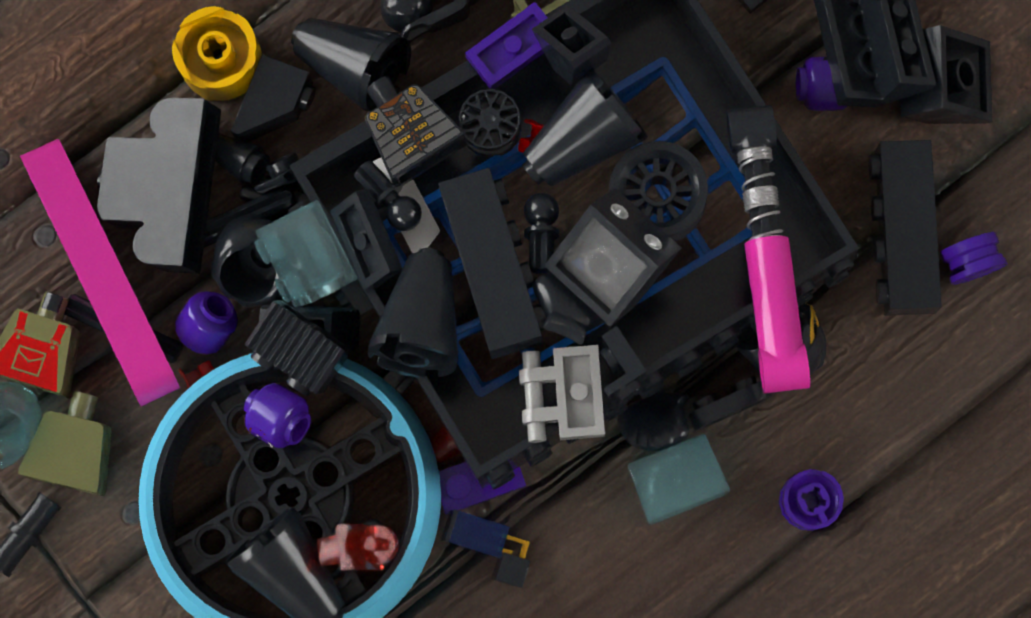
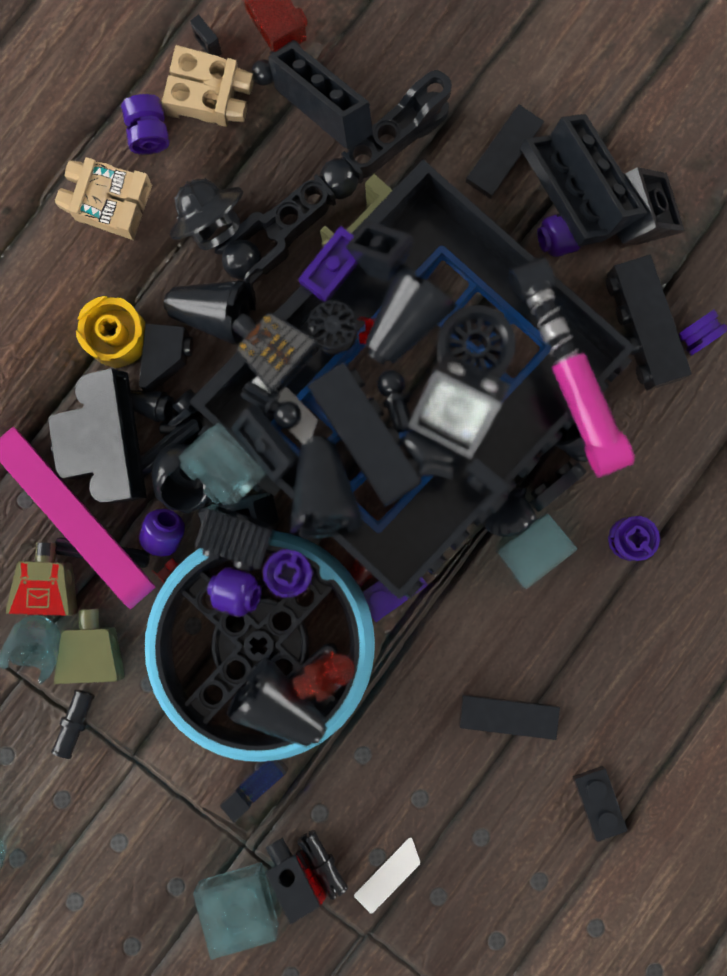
camera: 25 degrees left, 5 degrees up
piece [441,509,530,588] -> none
light grey plate [519,345,605,443] -> none
none -> dark purple wheel [263,549,313,598]

